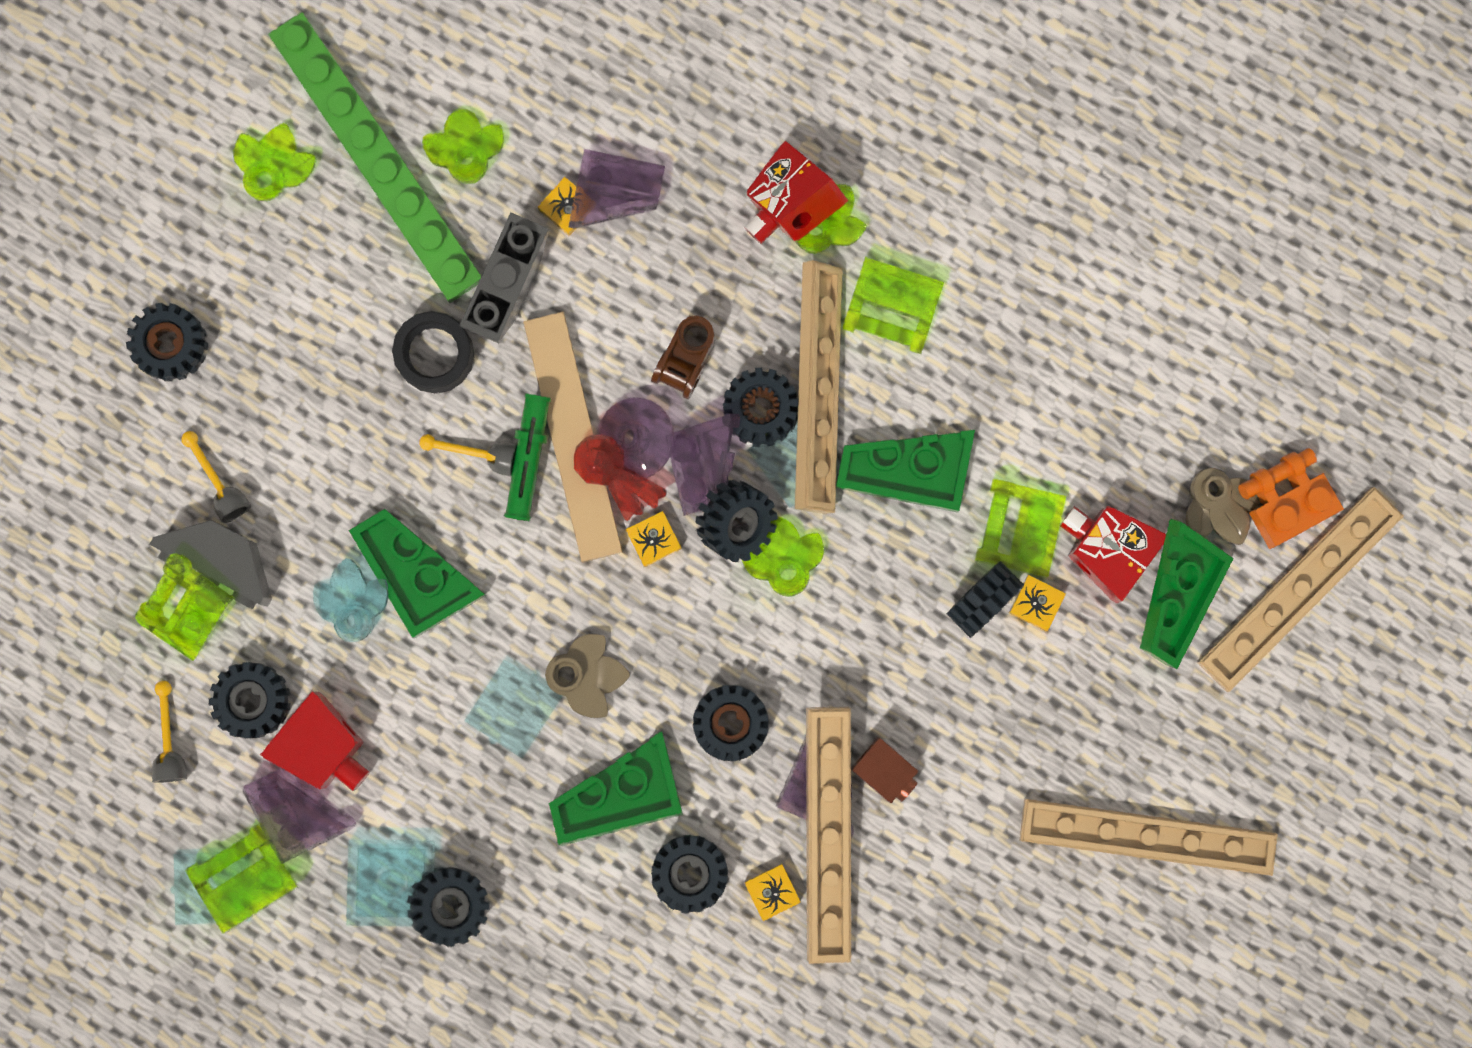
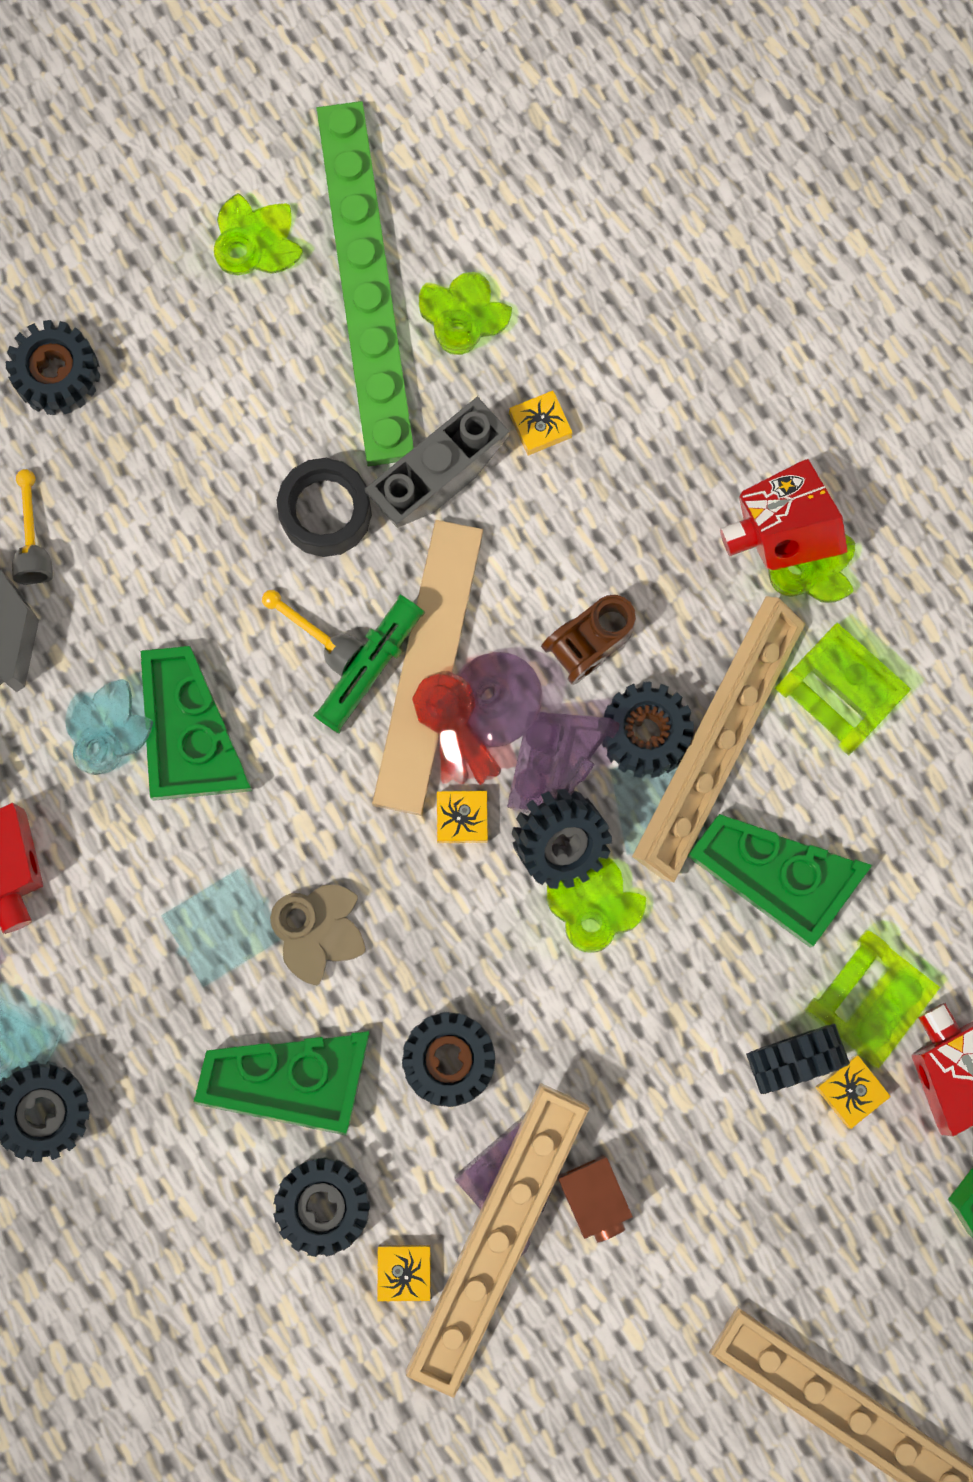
camera: 25 degrees right, 5 degrees down
clear purple wing [569,149,665,229] -> none

